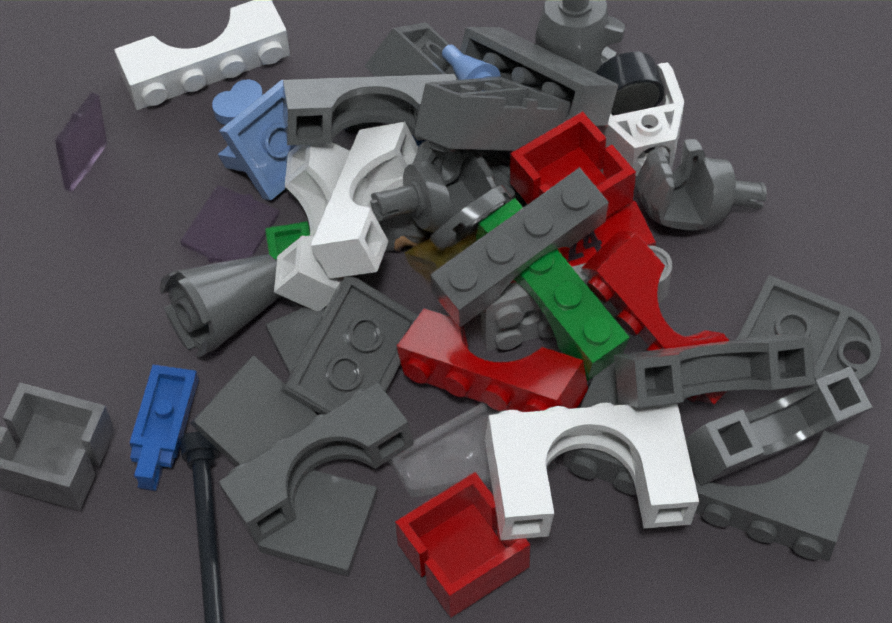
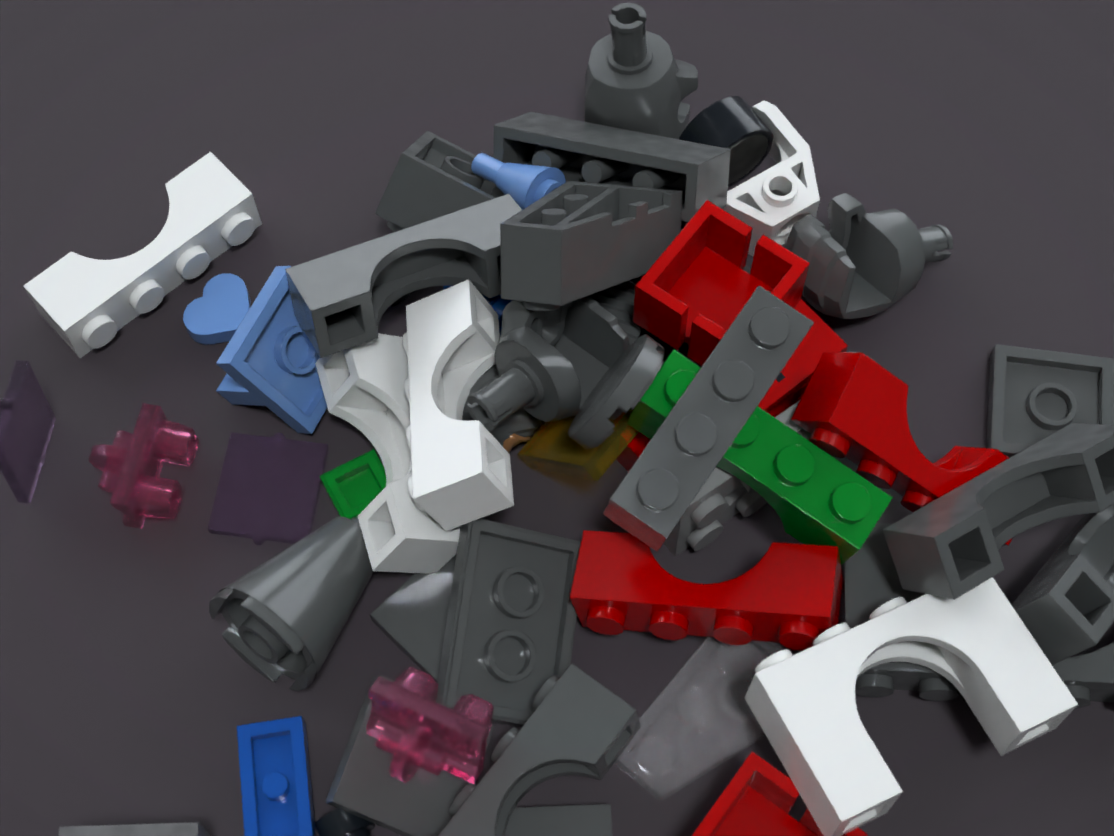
camera: 20 degrees left, 5 degrees up
none -> clear pink hips [88,403,199,529]
none -> clear pink hips [366,667,494,784]

